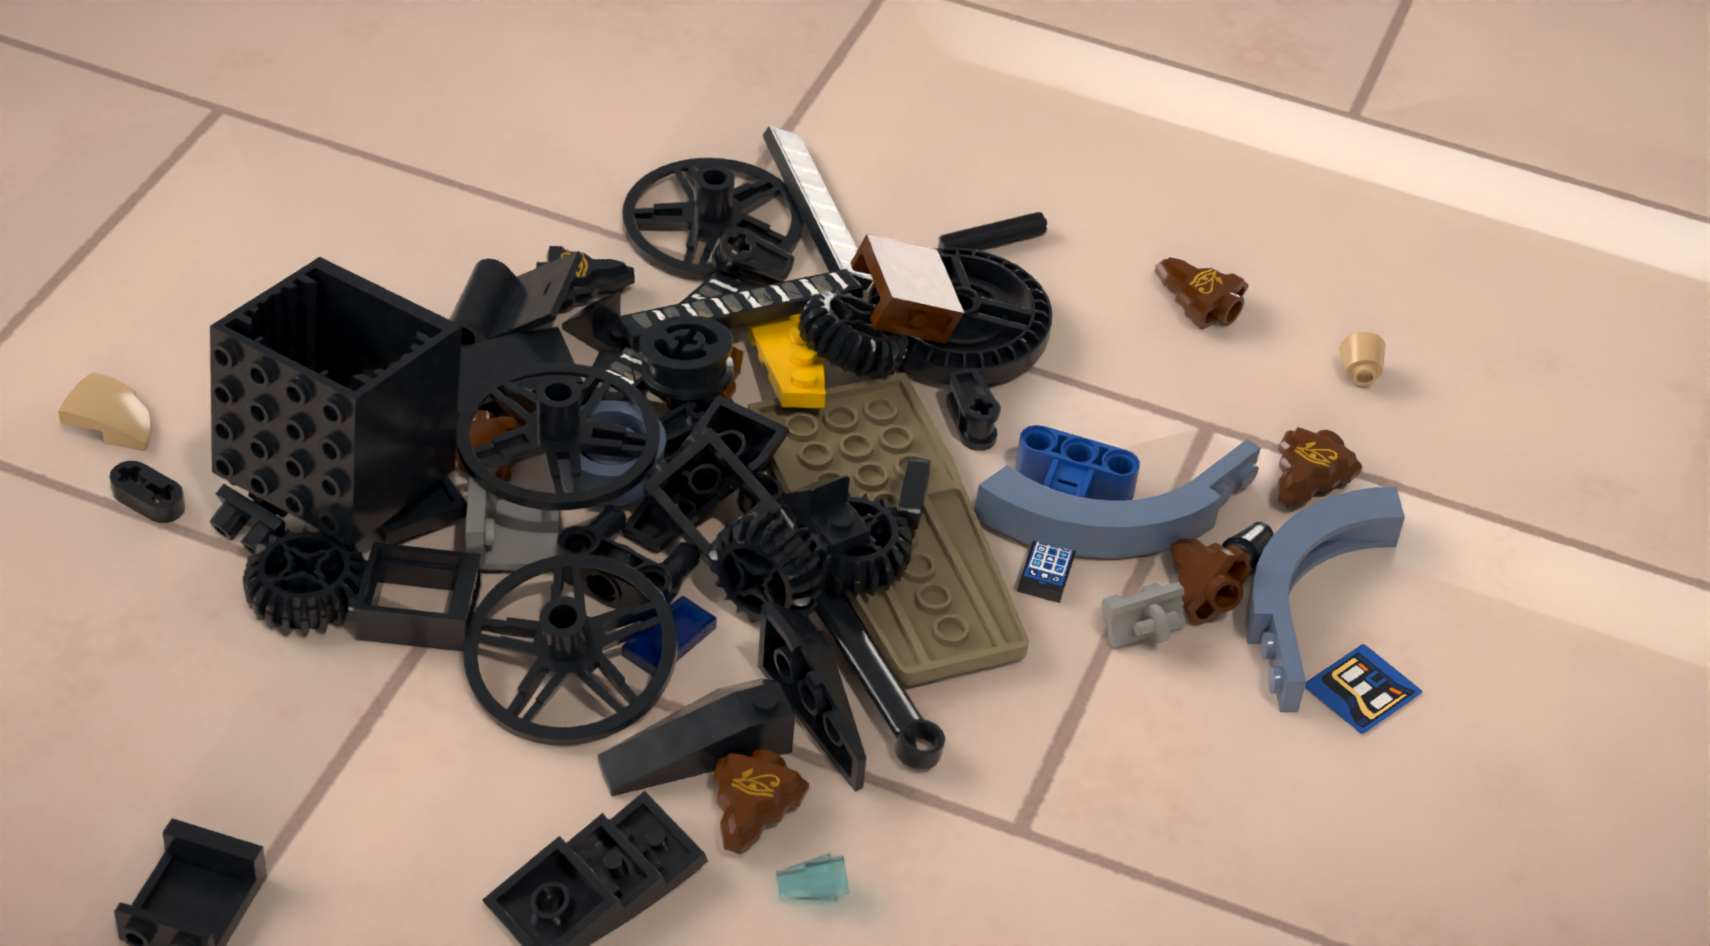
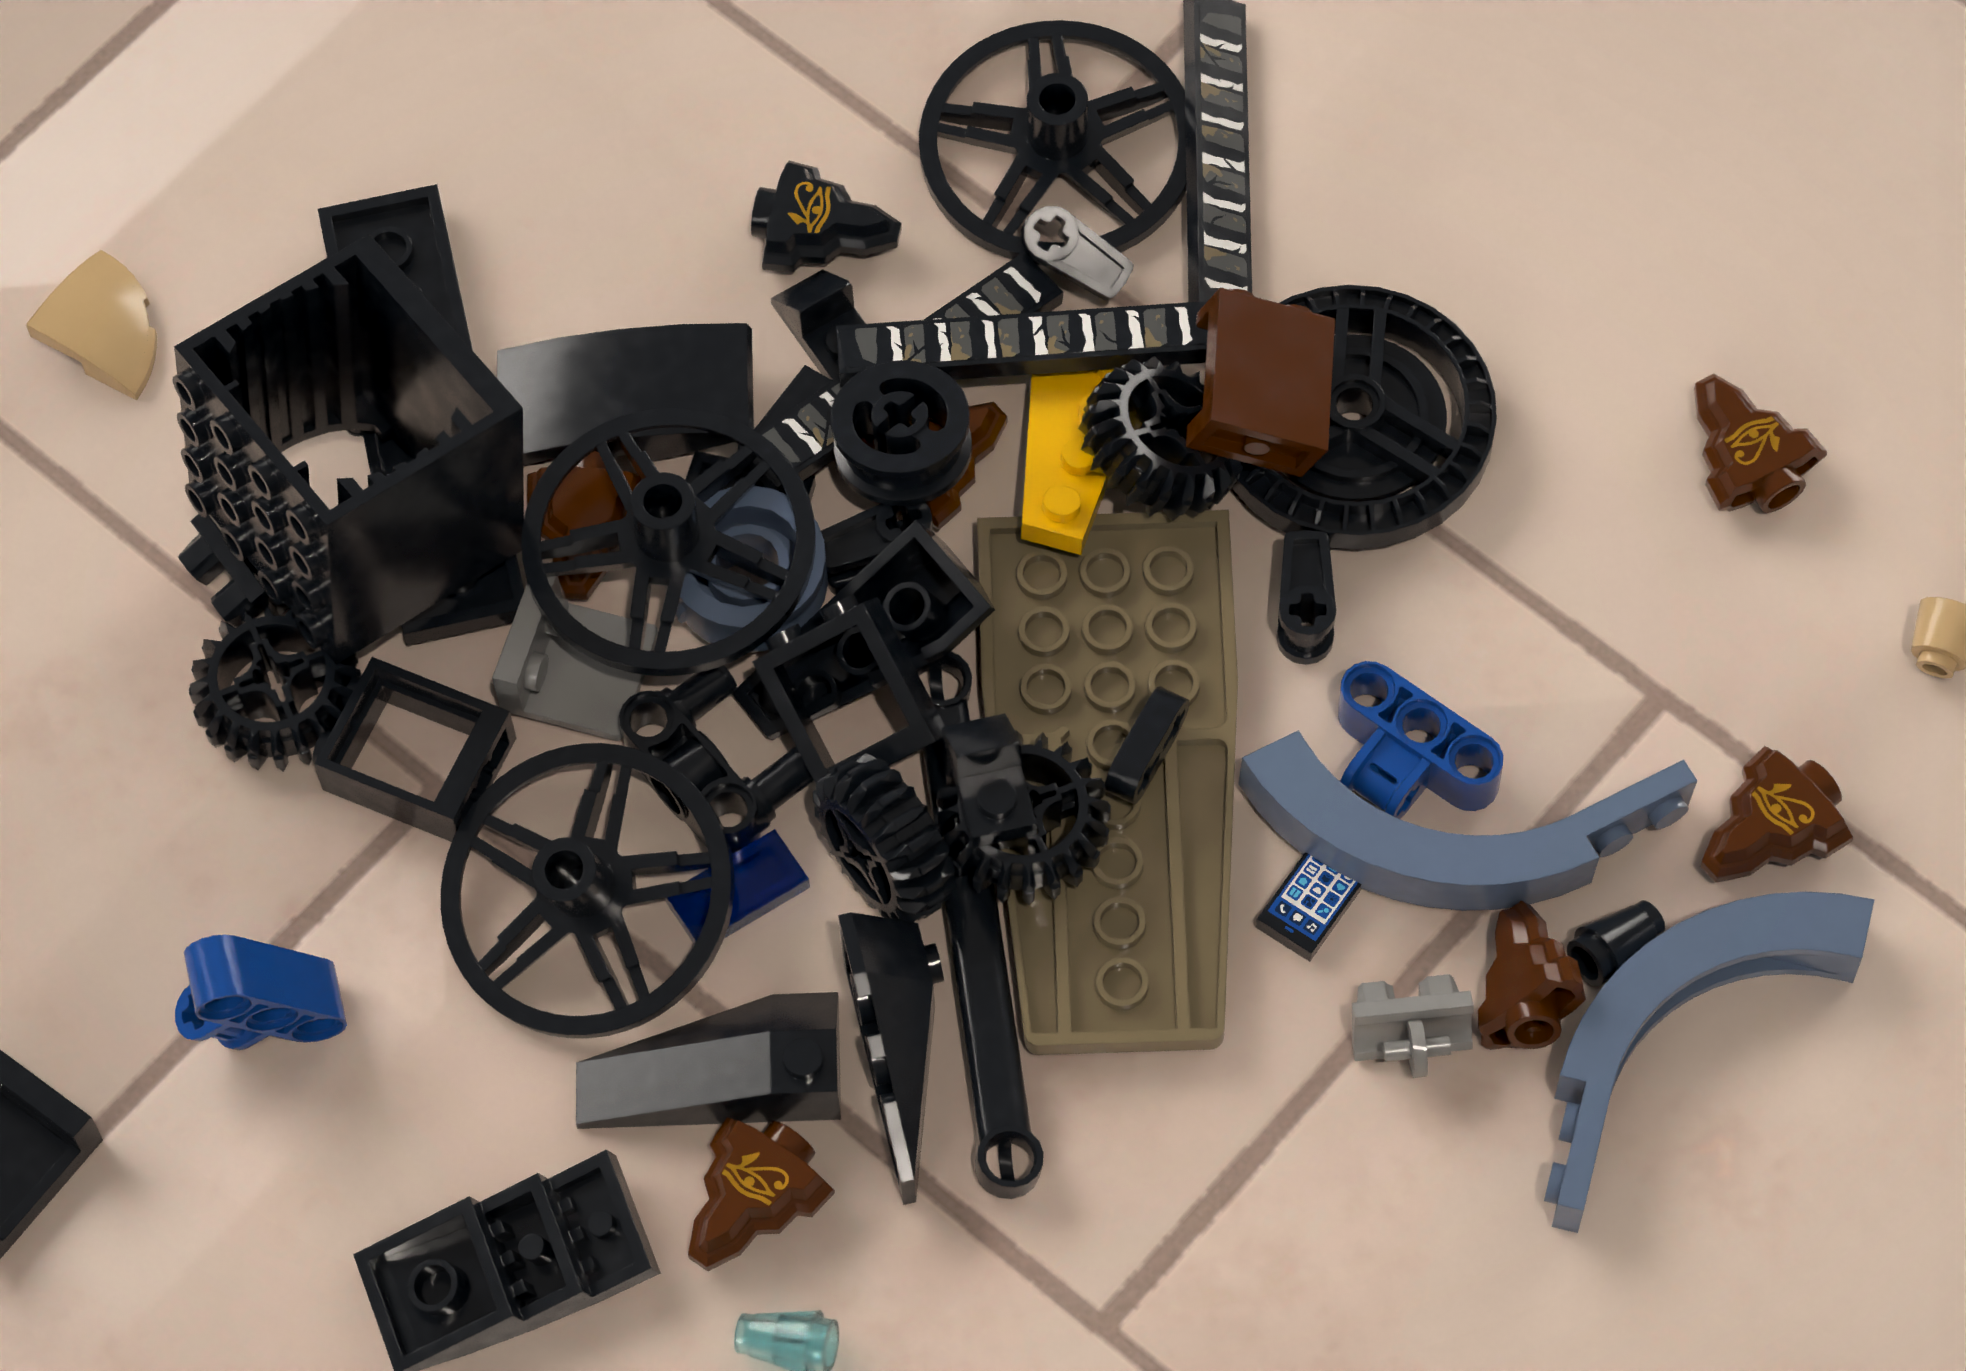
camera: 25 degrees right, 20 degrees up
black beam [109,461,185,523] -> none
black door [449,250,583,348] -> none
black axle [938,212,1048,250] -> none
sticker [1305,644,1422,734] -> none
none -> blue piece [175,934,347,1050]

